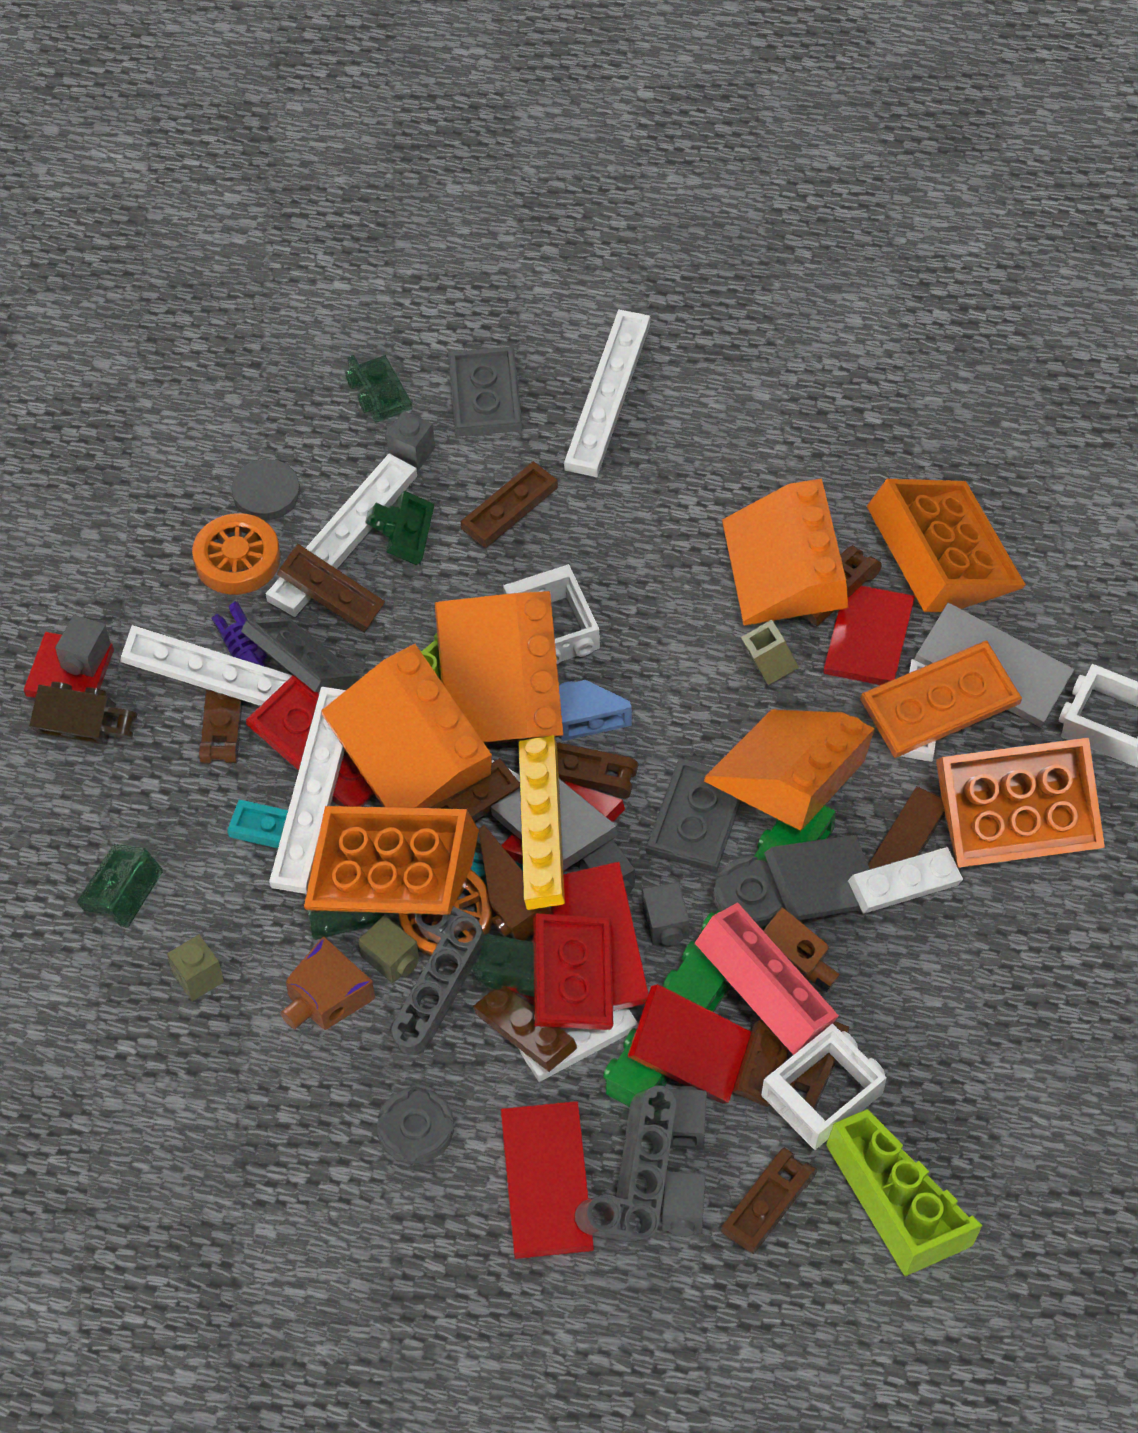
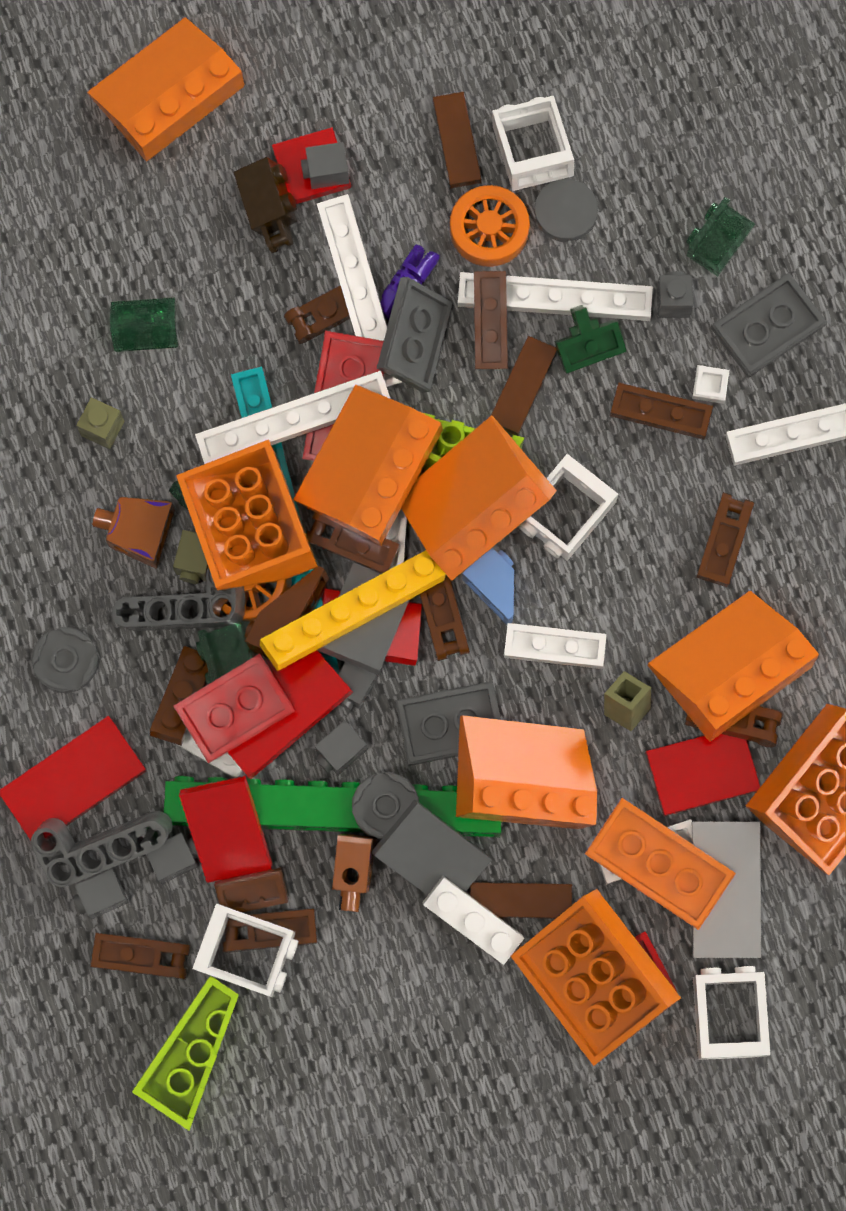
camera: 60 degrees right, 20 degrees up
coral brick [695,902,839,1055] -> none
none -> reddish brown tile [433,92,482,189]
none -> reddish brown tile [491,336,557,436]
none -> white window [492,96,574,191]
none -> white plate [504,623,607,669]
none -> white tile [692,365,729,404]
none -> reddish brown plate [696,492,754,588]

